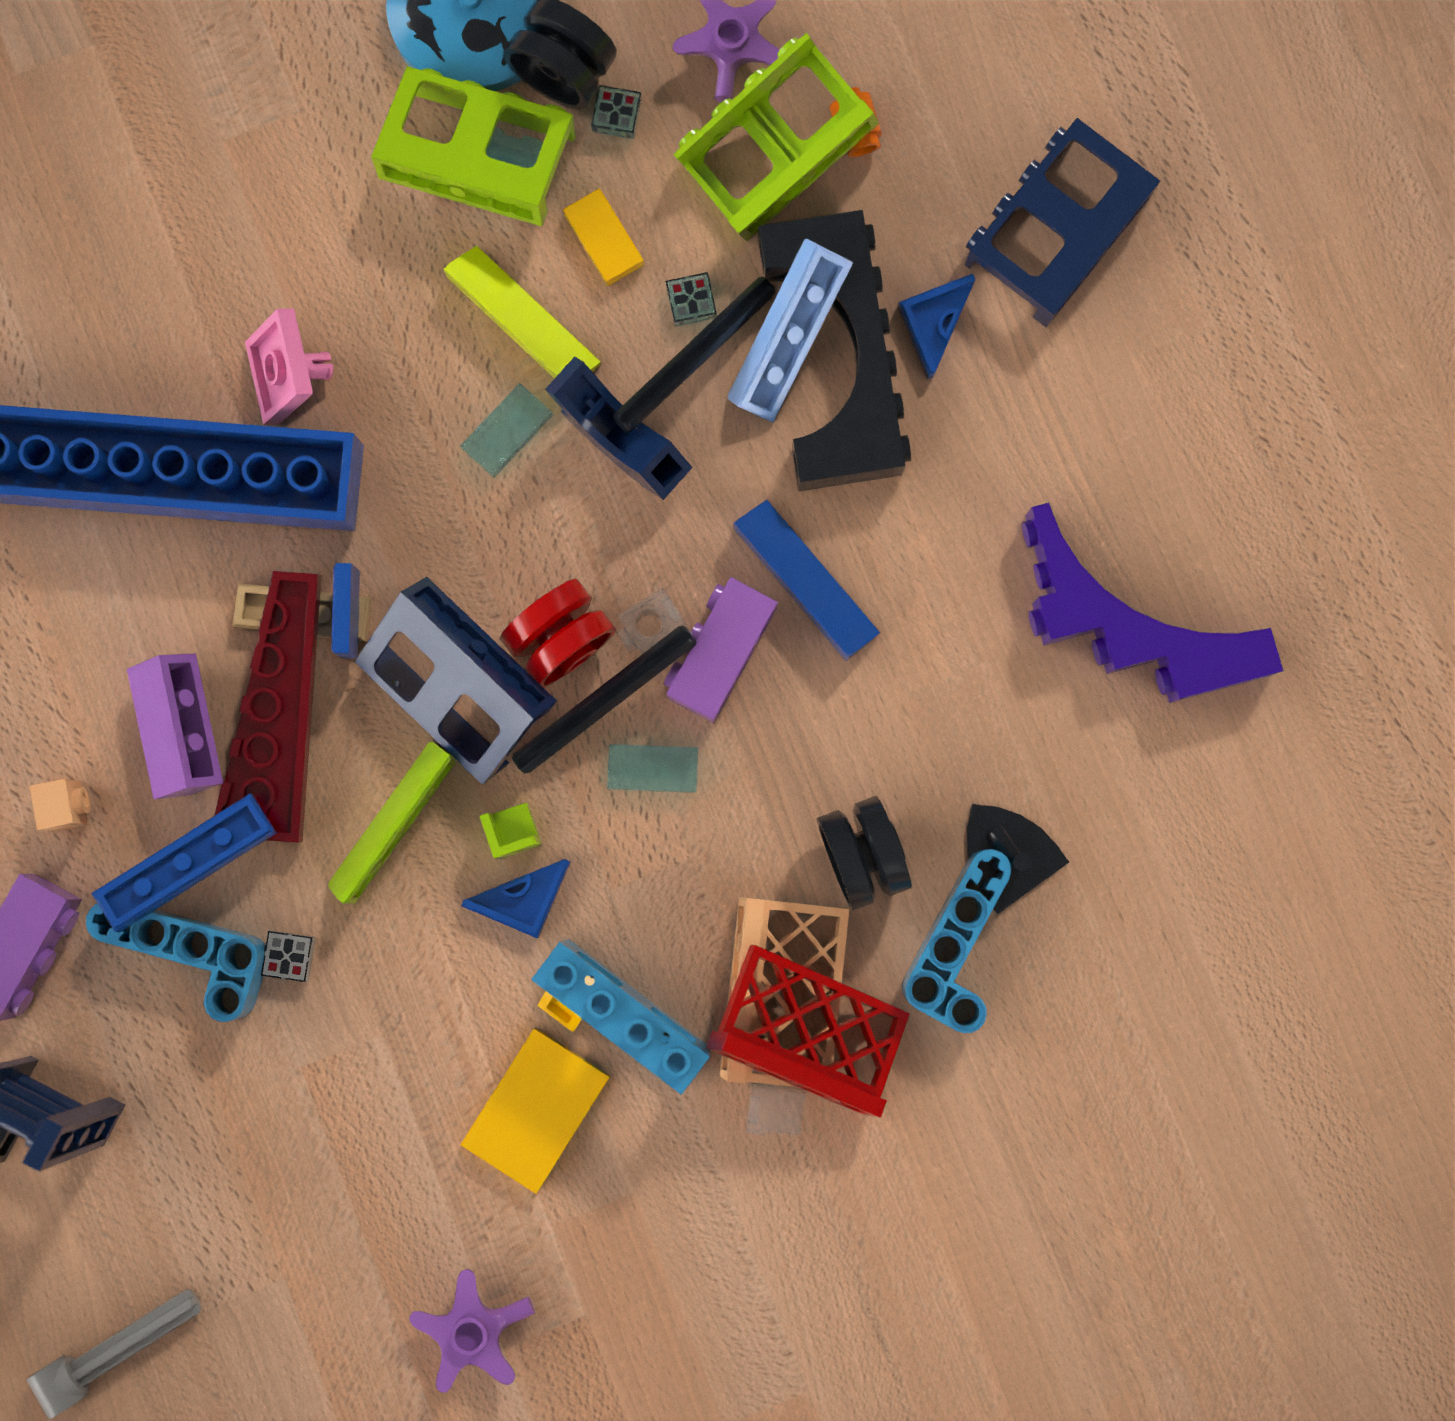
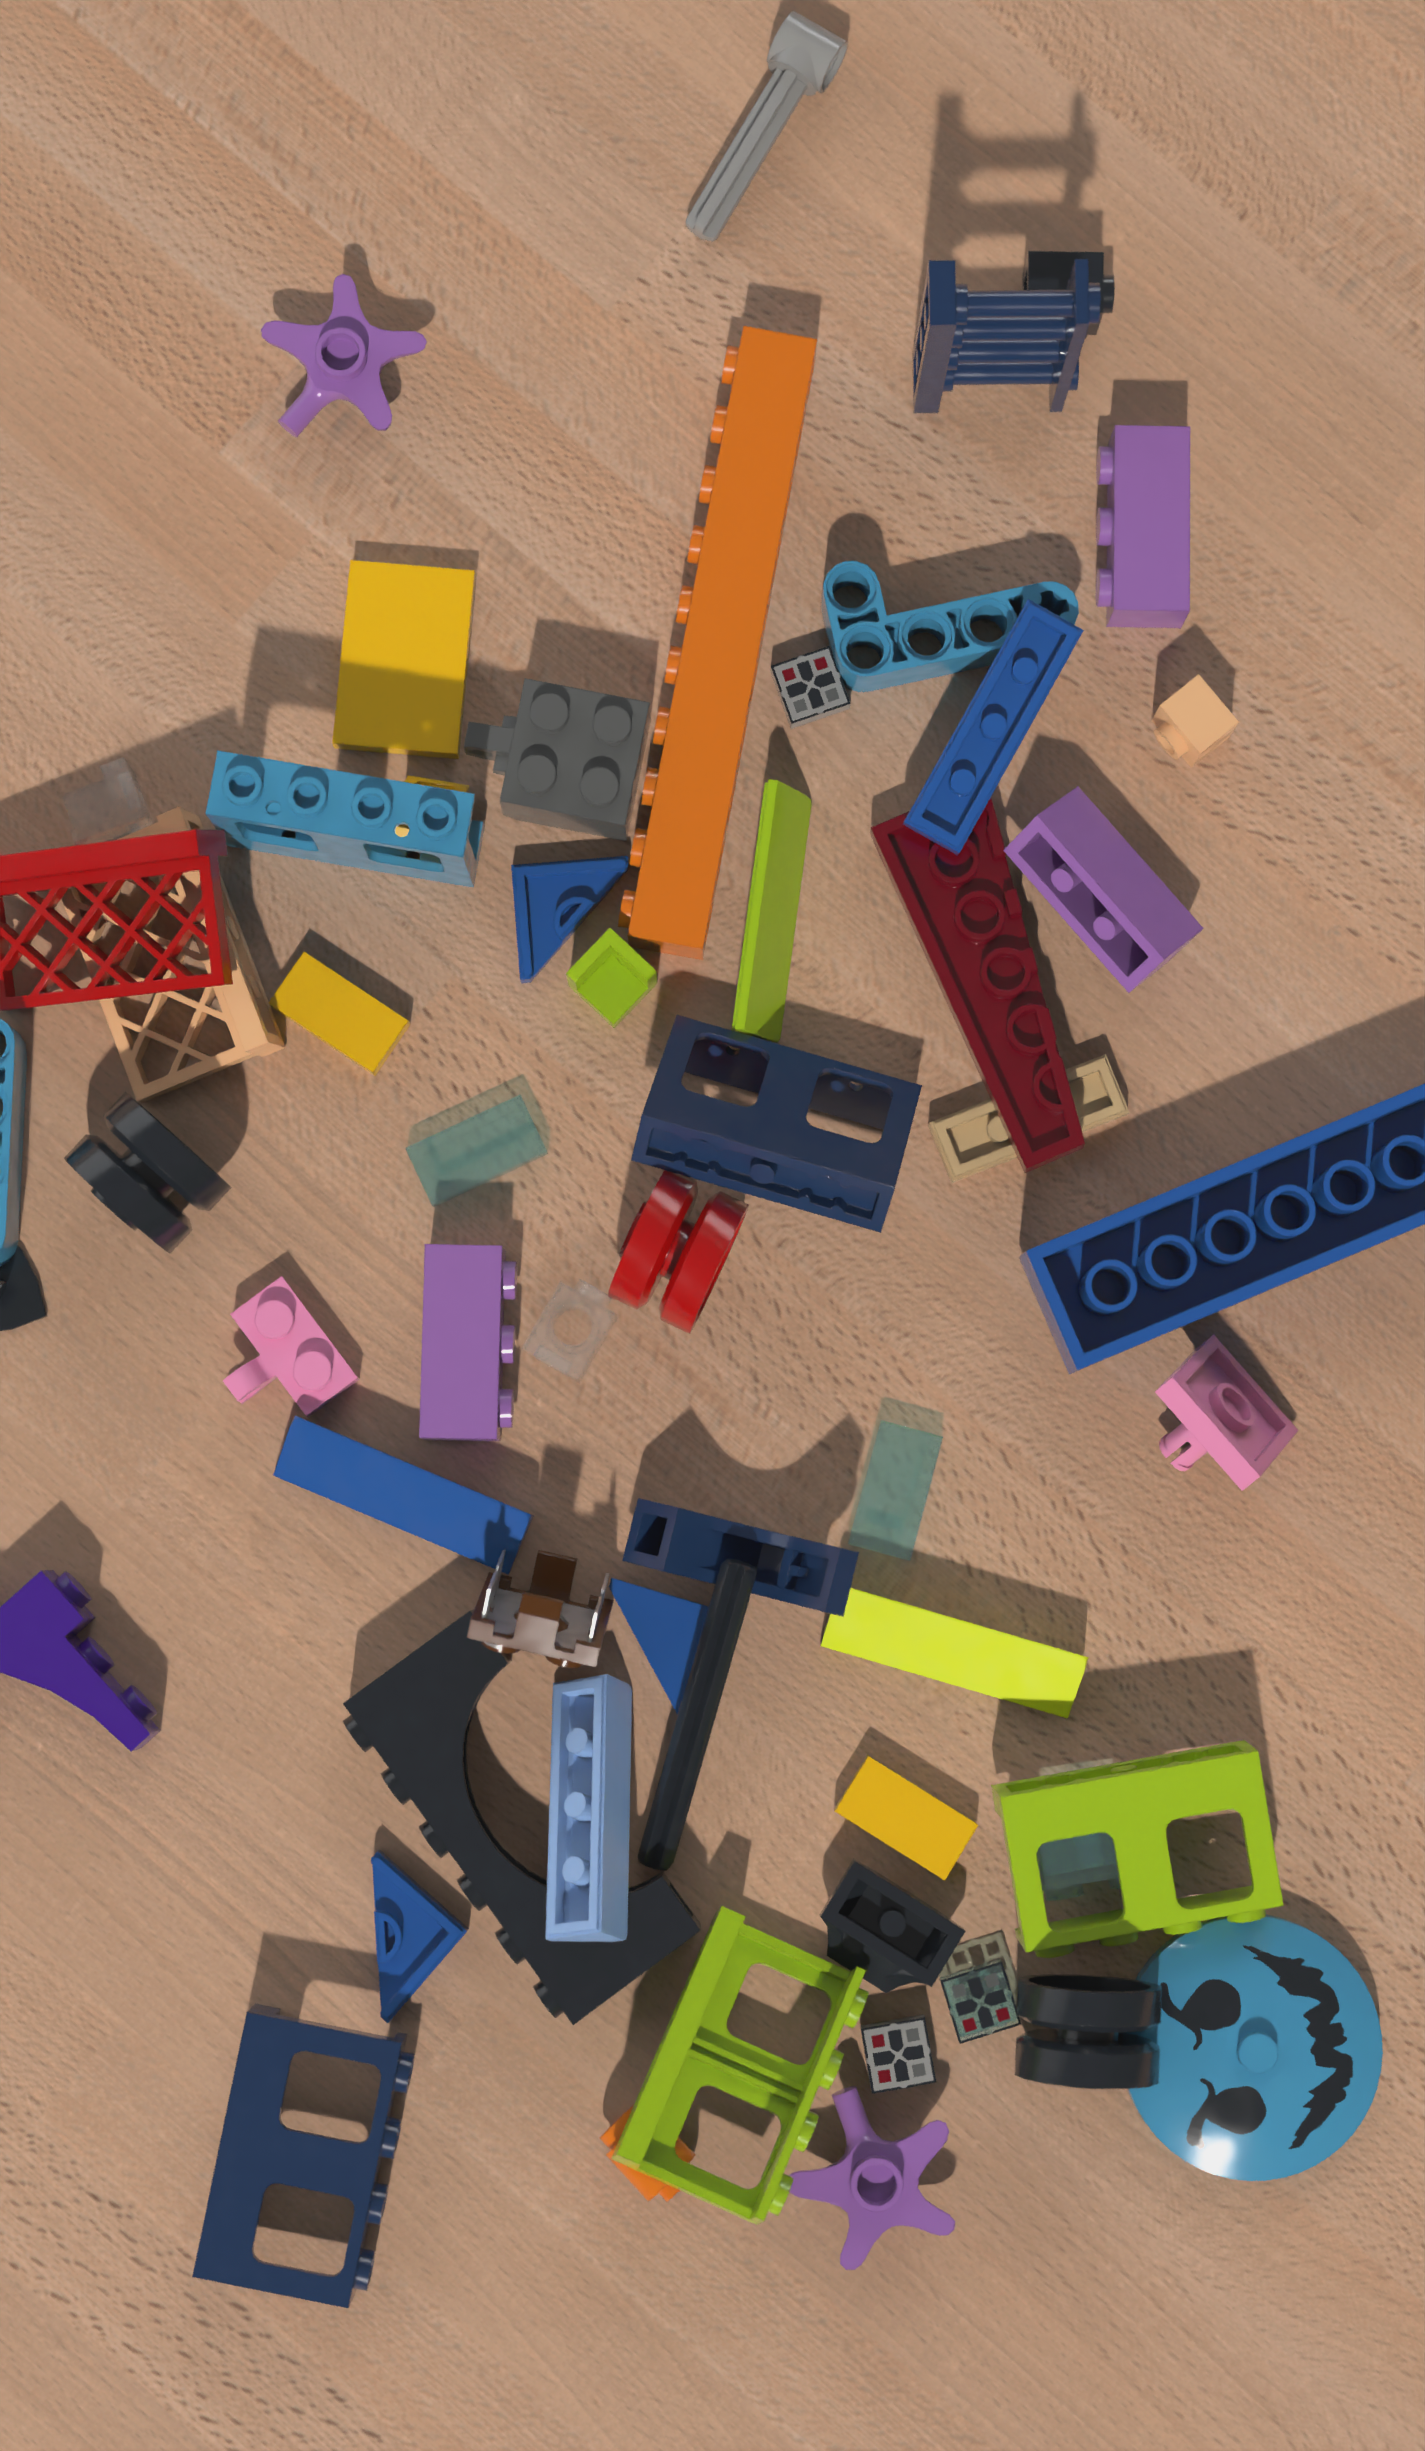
camera: 150 degrees right, 0 degrees up
blue tile [331,563,360,658] -> none
black axle [512,625,697,774] -> none
tile [665,272,717,327] -> none
none -> bright pink plate [223,1276,359,1418]
none -> yellow tile [268,952,411,1076]
none -> dark grey hinge [463,678,651,841]
none -> reddish brown piece [467,1550,614,1668]
none -> blue tile [609,1578,709,1715]
none -> orange brick [618,326,817,960]
none -> black slope [820,1858,966,1993]
none -> tile [860,2014,936,2094]

